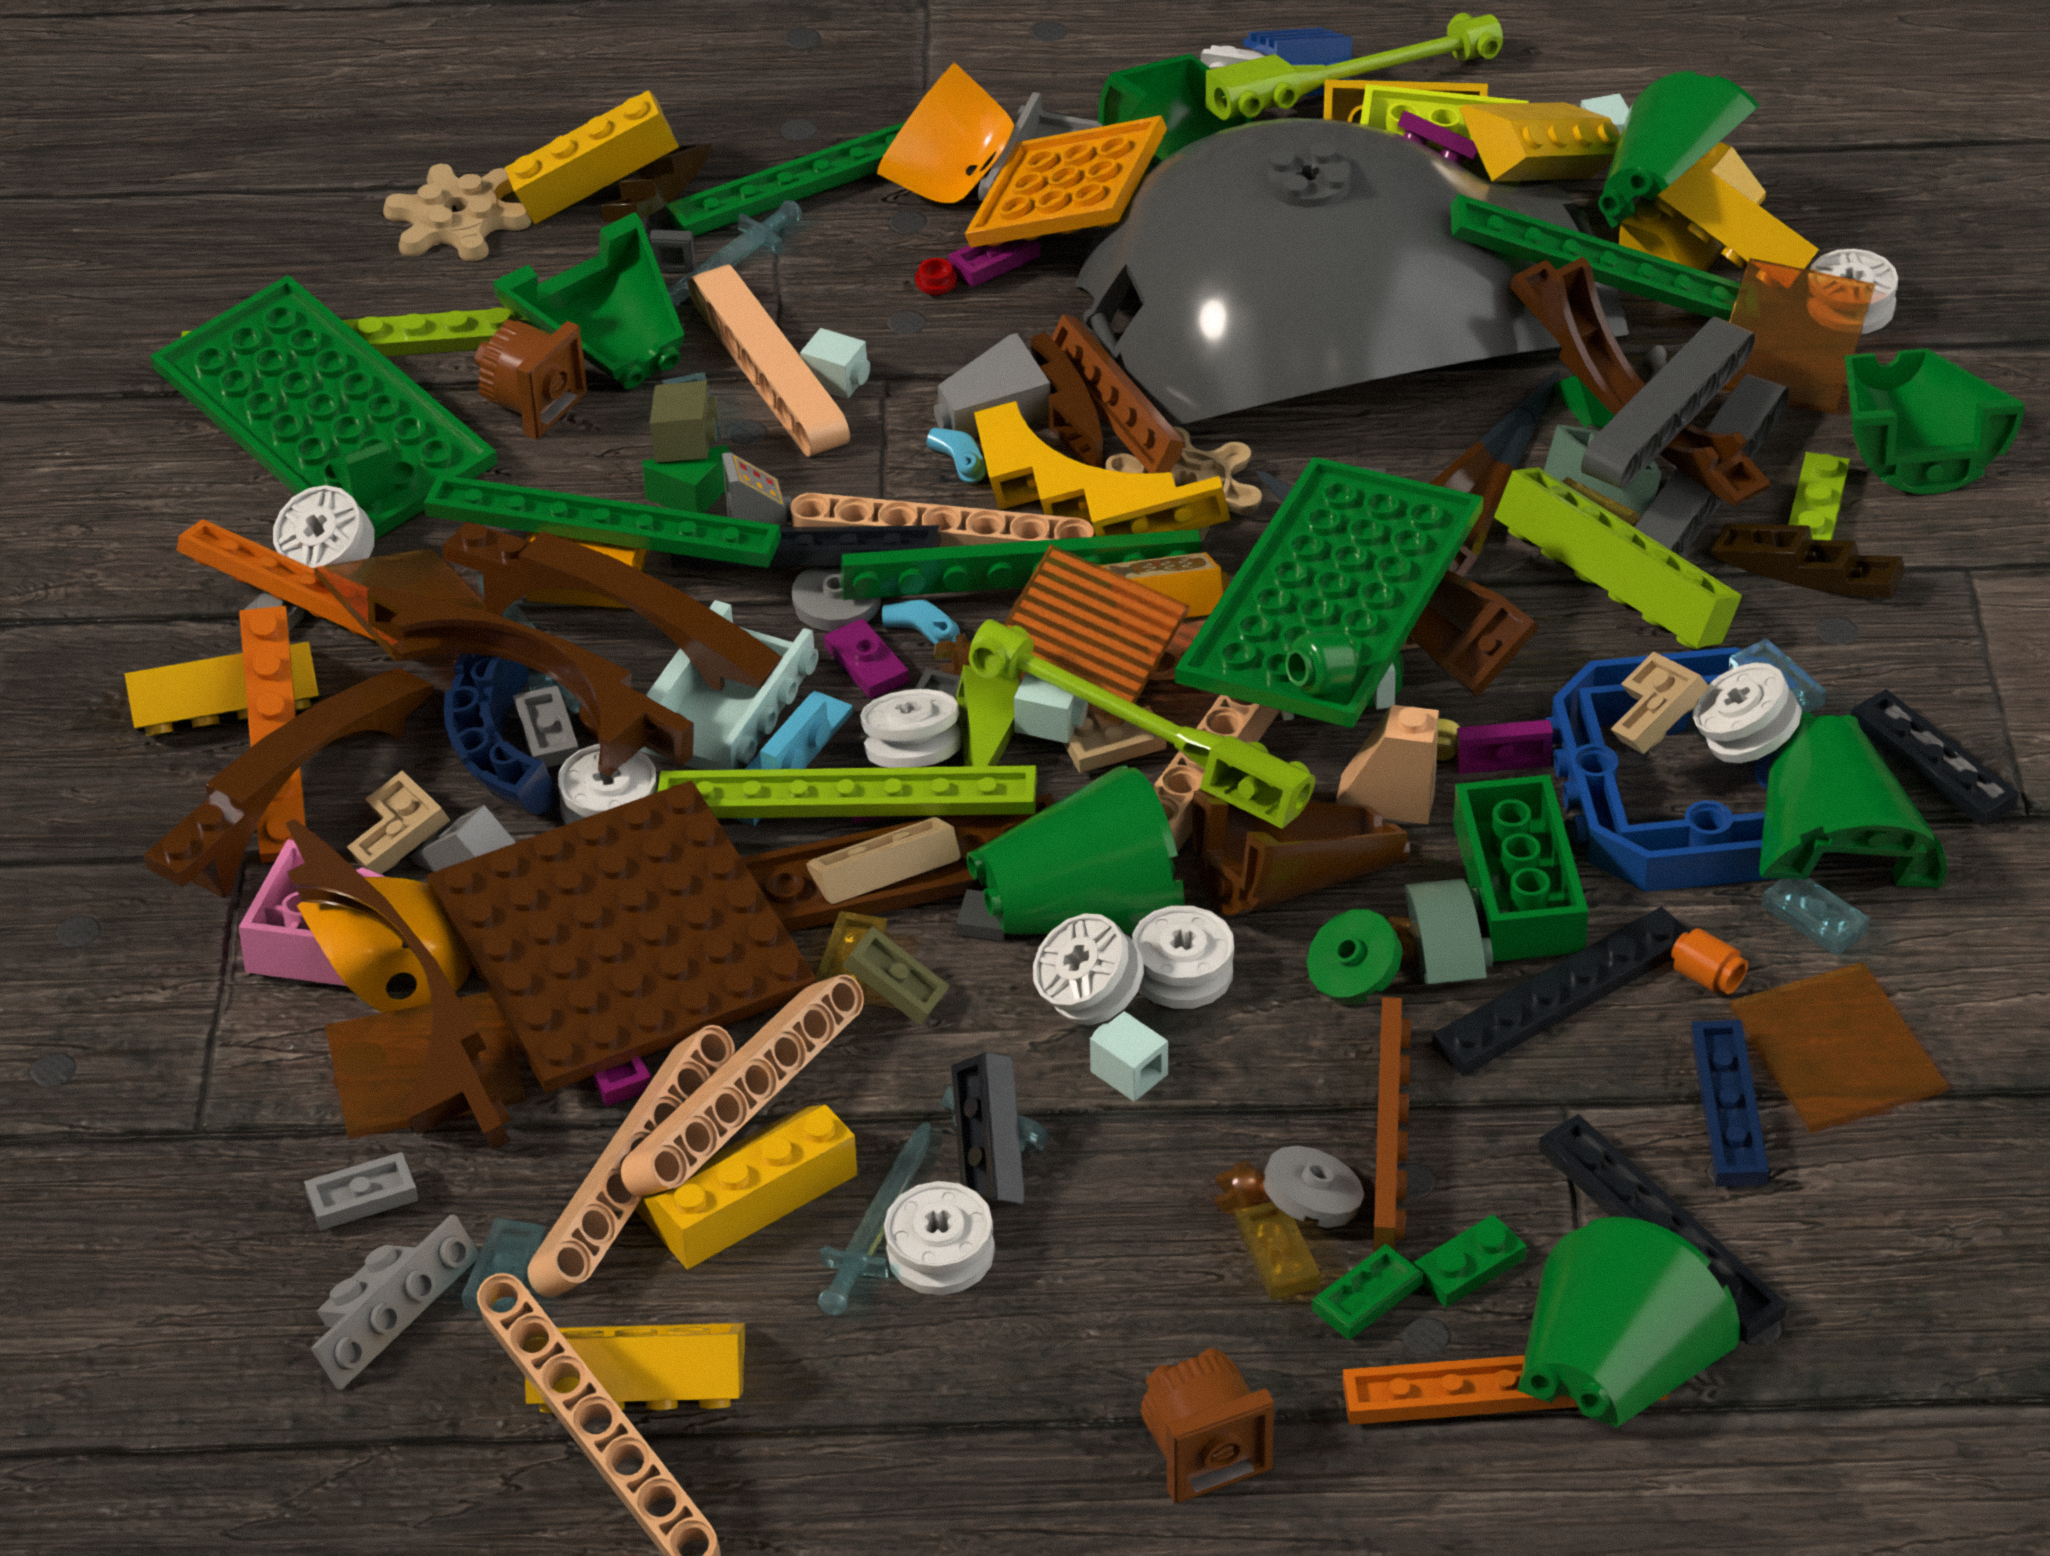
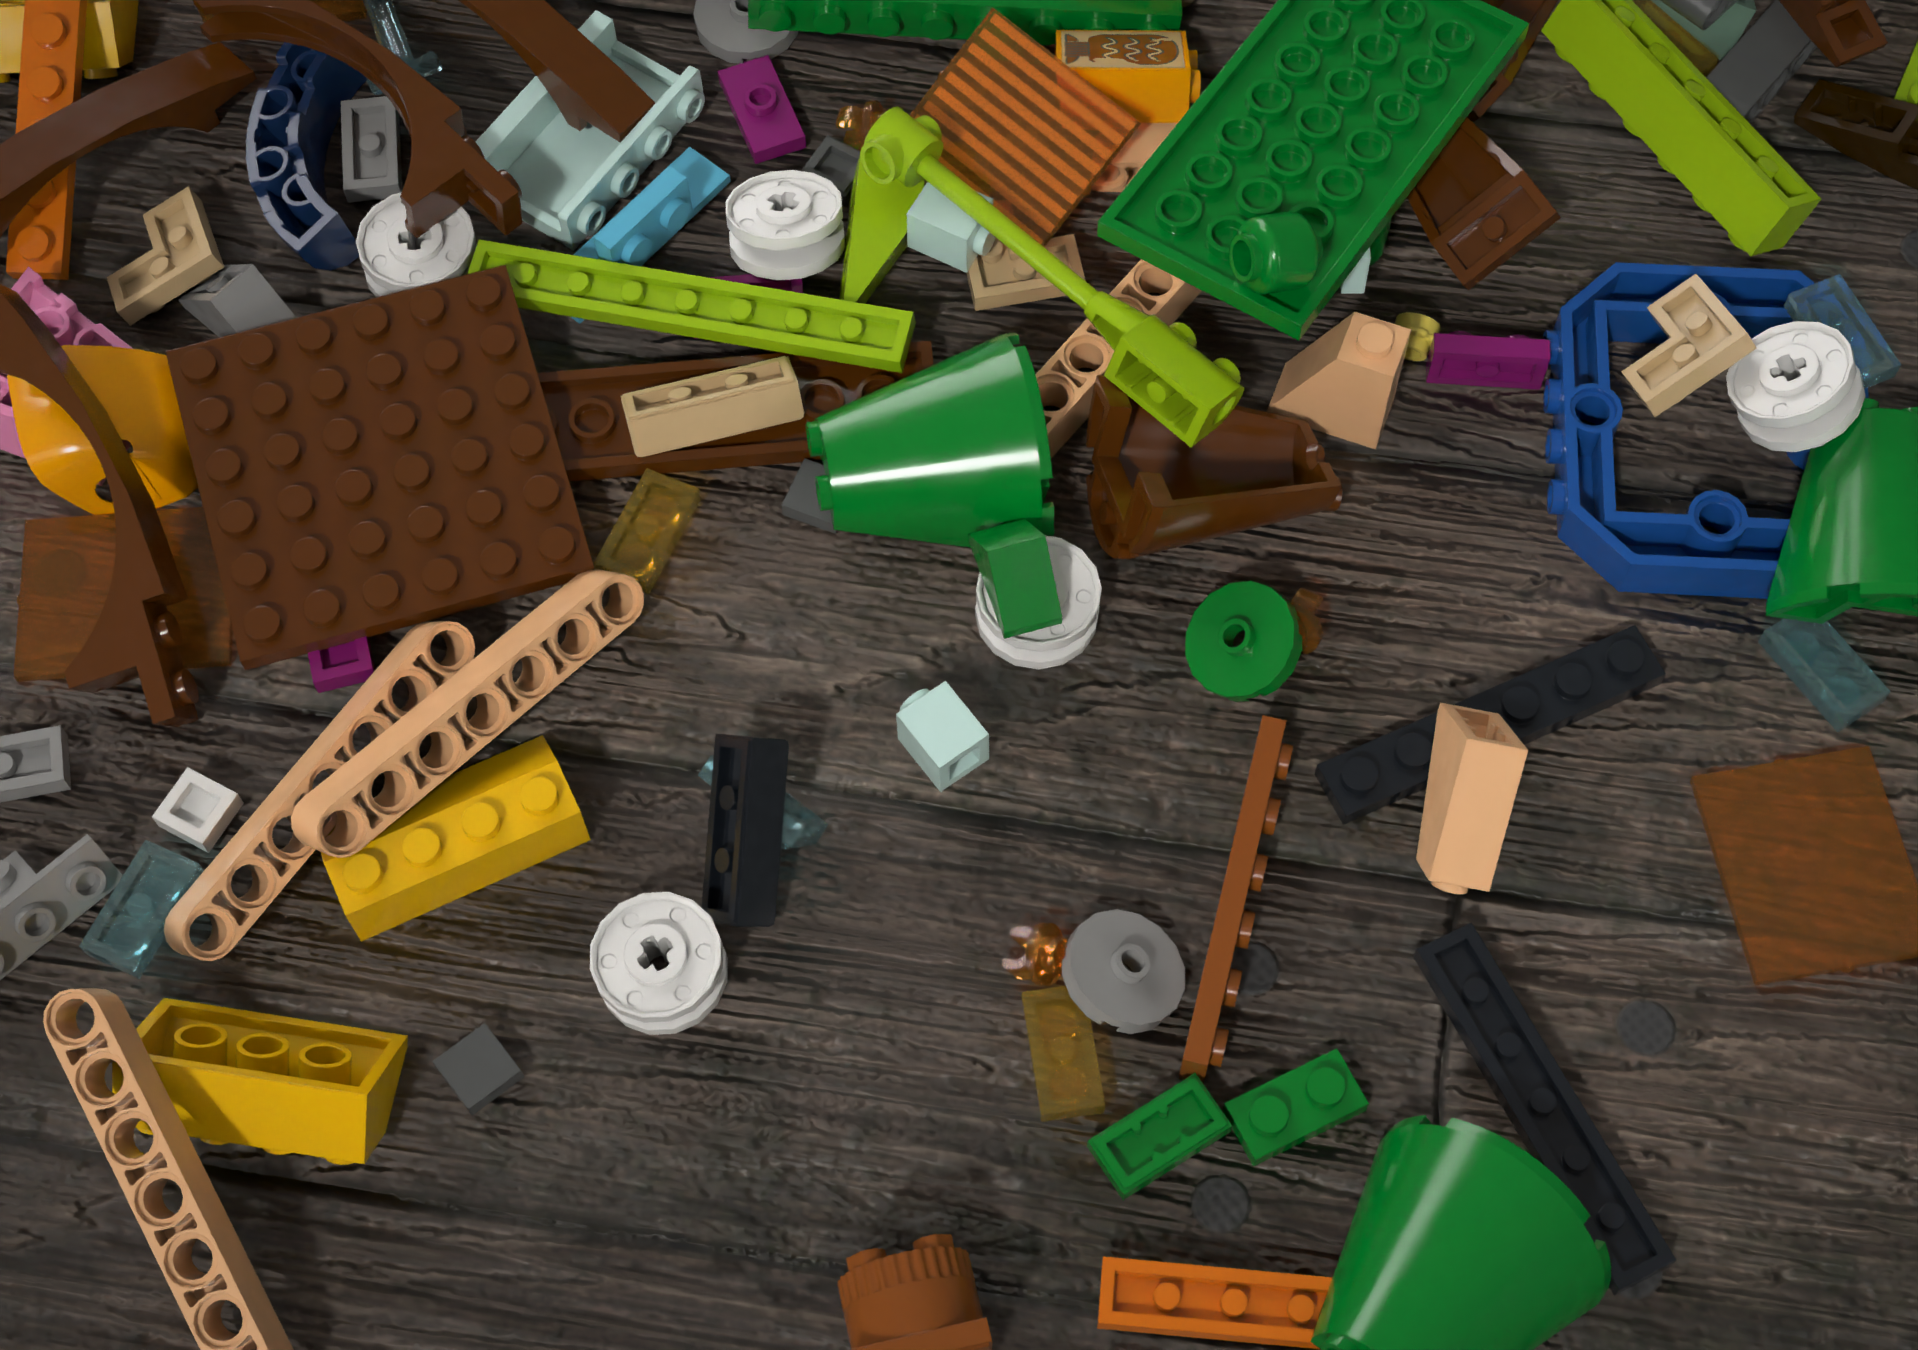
camera: 10 degrees right, 20 degrees up
clear light blue sword [818,1122,931,1316] -> none
olive plate [842,926,950,1025] -> none
medium azure arm [882,600,960,648] -> none
white wheel [1033,913,1144,1025] -> none
sand green brick [1404,879,1493,984] -> none
green brick [1453,775,1589,962] -> none
orange brick [1671,928,1748,995] -> none
dark blue plate [1690,1020,1769,1187] -> none
none -> white plate [152,767,244,853]
none -> dark grey tile [432,1023,524,1116]
none -> green slope [968,519,1062,639]
none -> light nougat slope [1416,702,1528,894]

